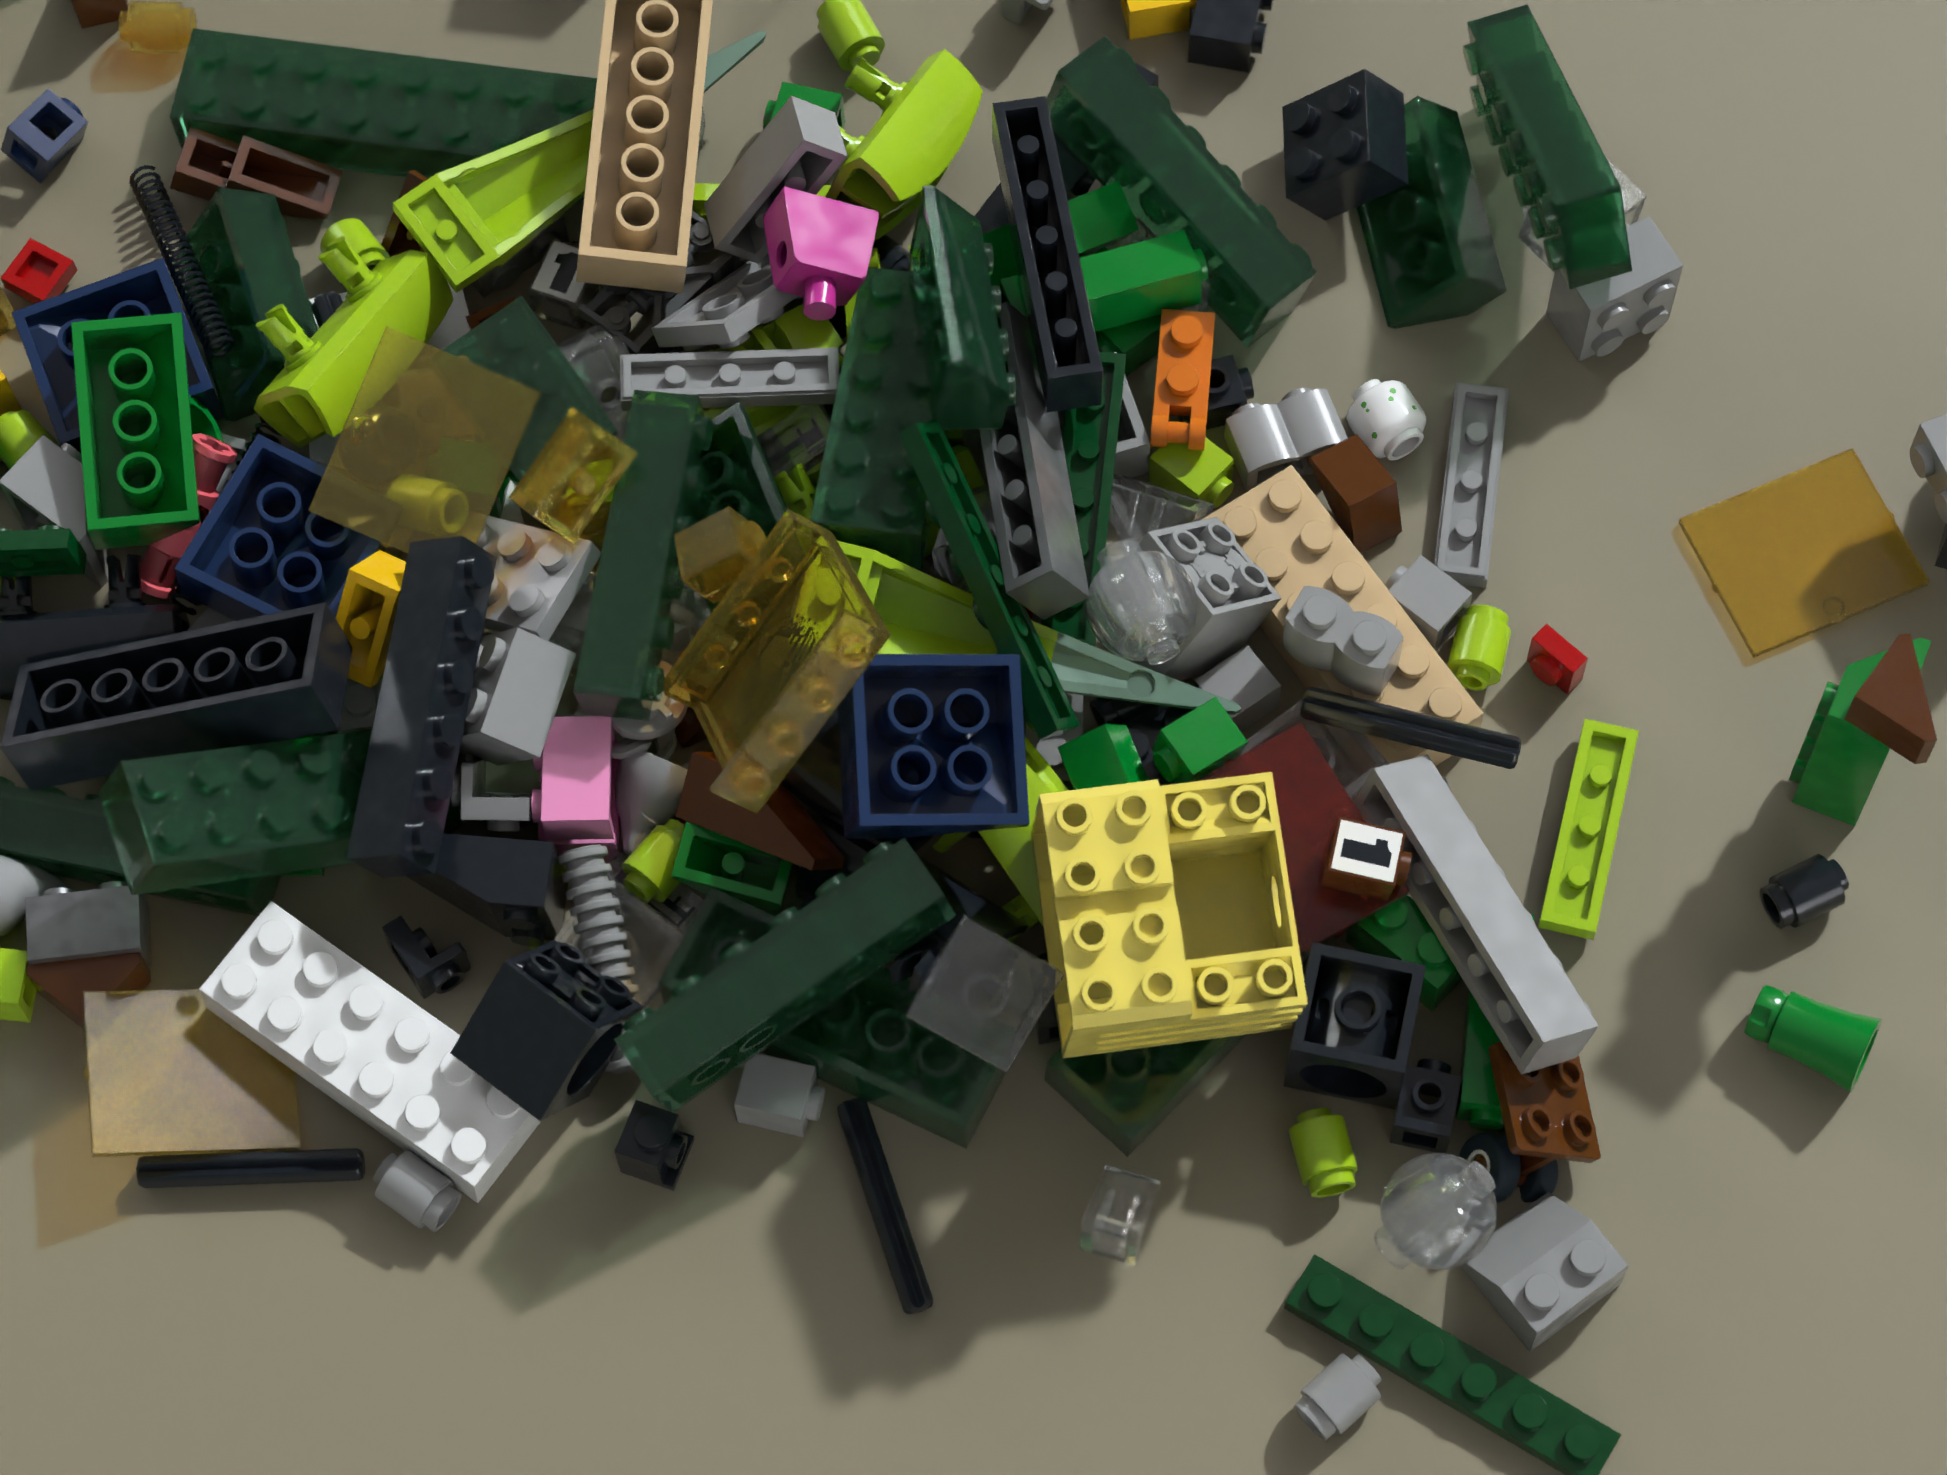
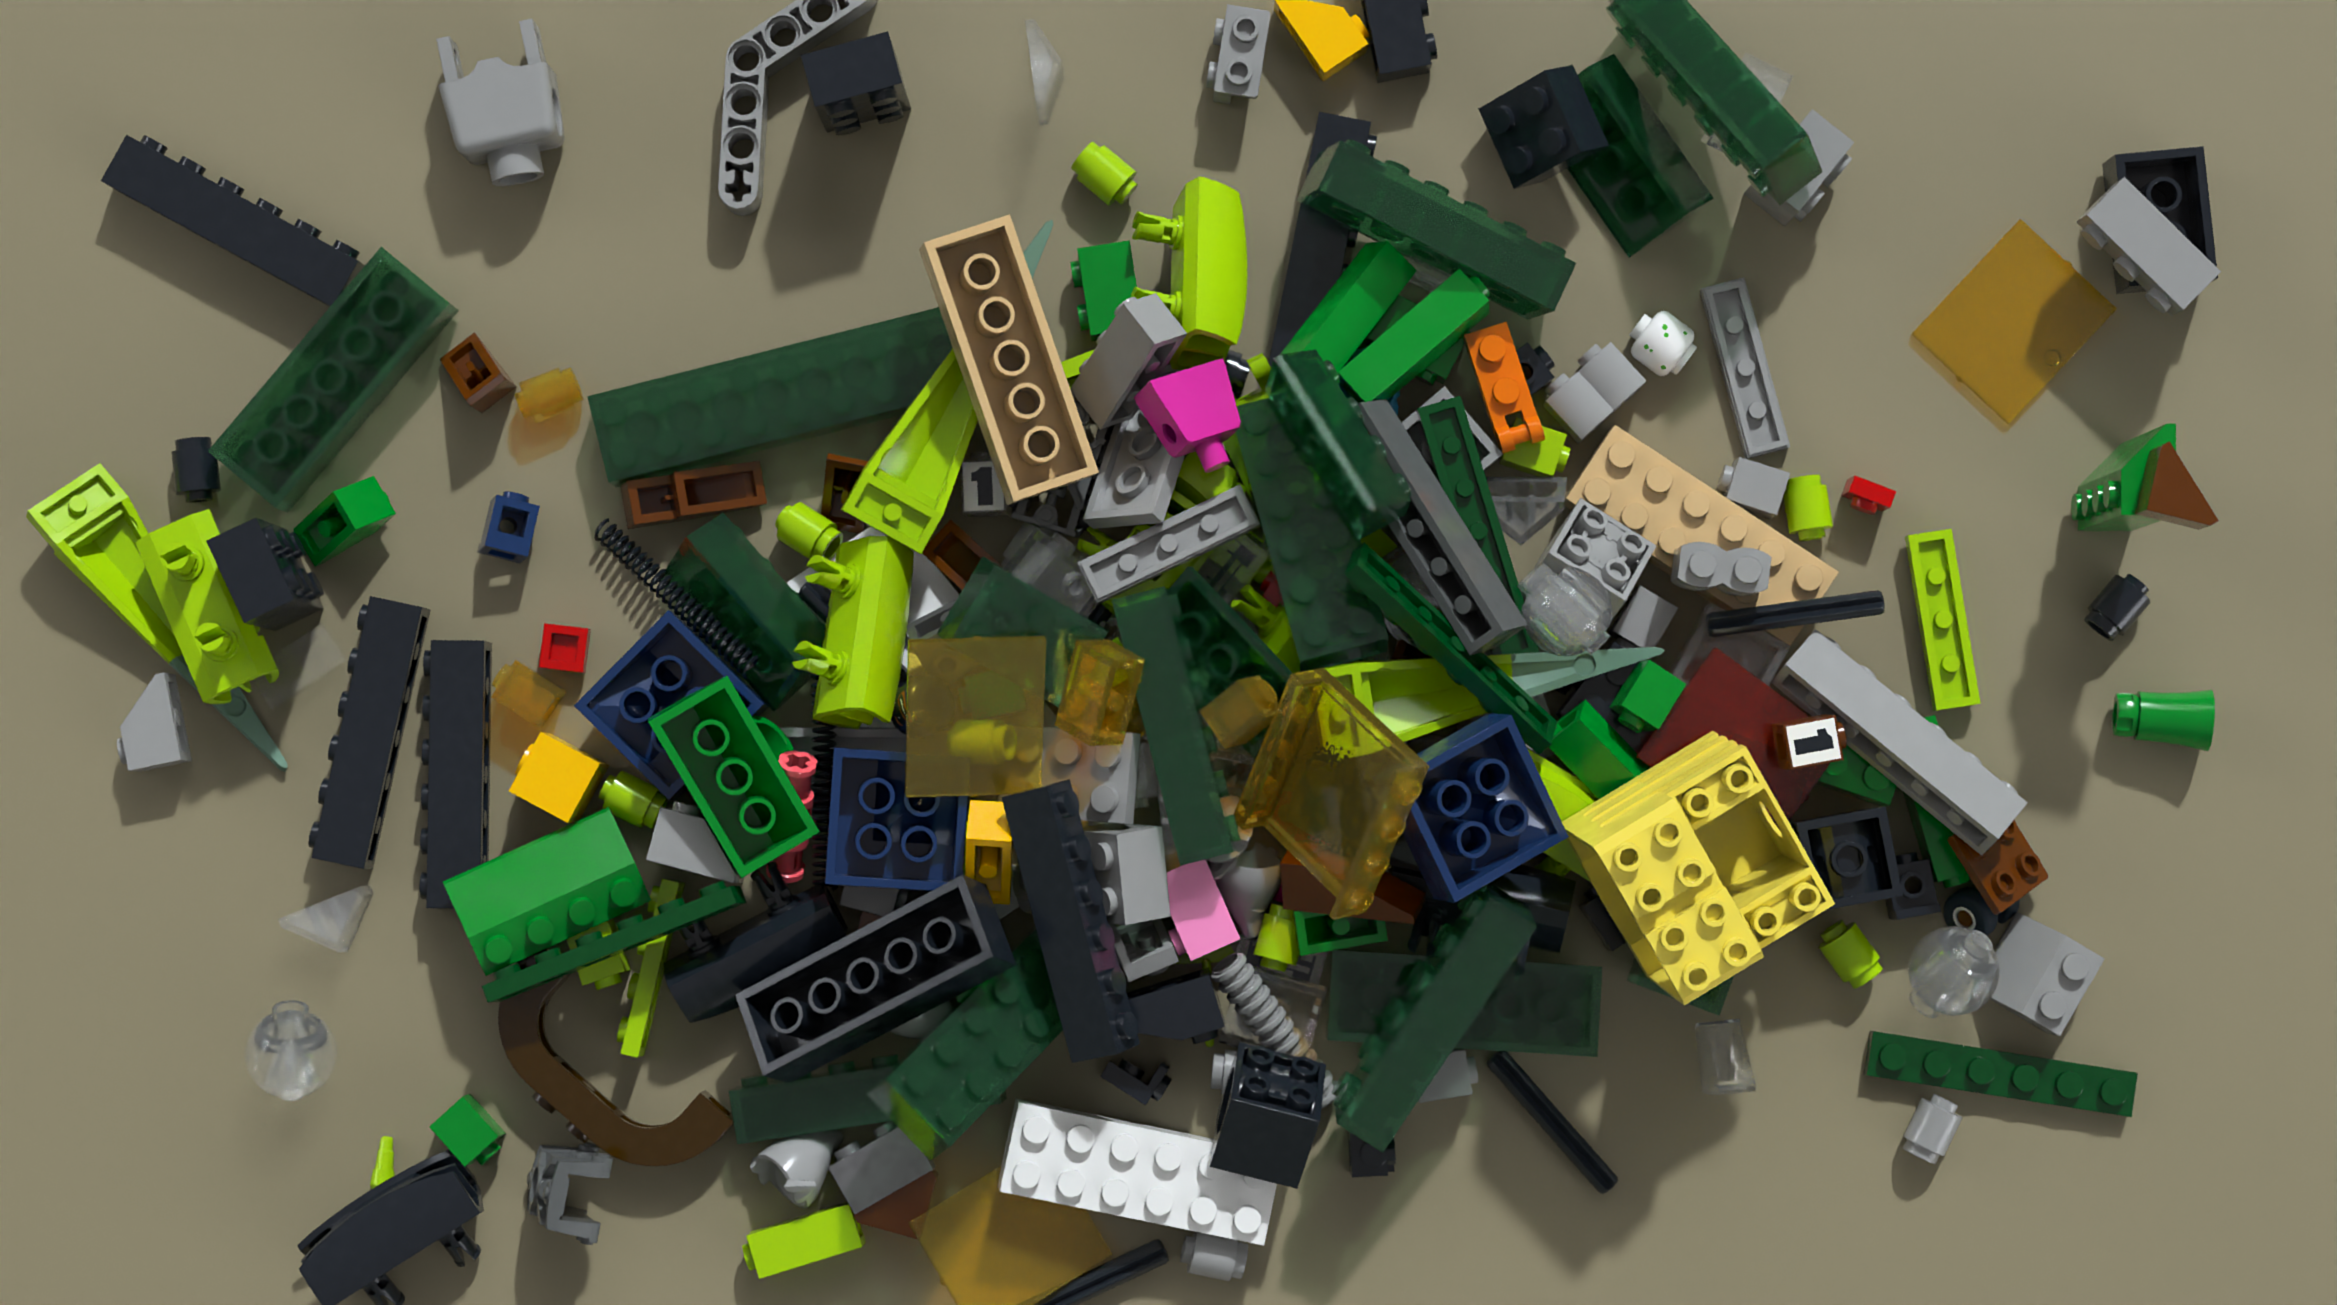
camera: 25 degrees left, 20 degrees up
clear slope [906,915,1065,1073] -> none
black brick [992,96,1103,413] -> none
reddish brown slope [1307,434,1402,553] -> none

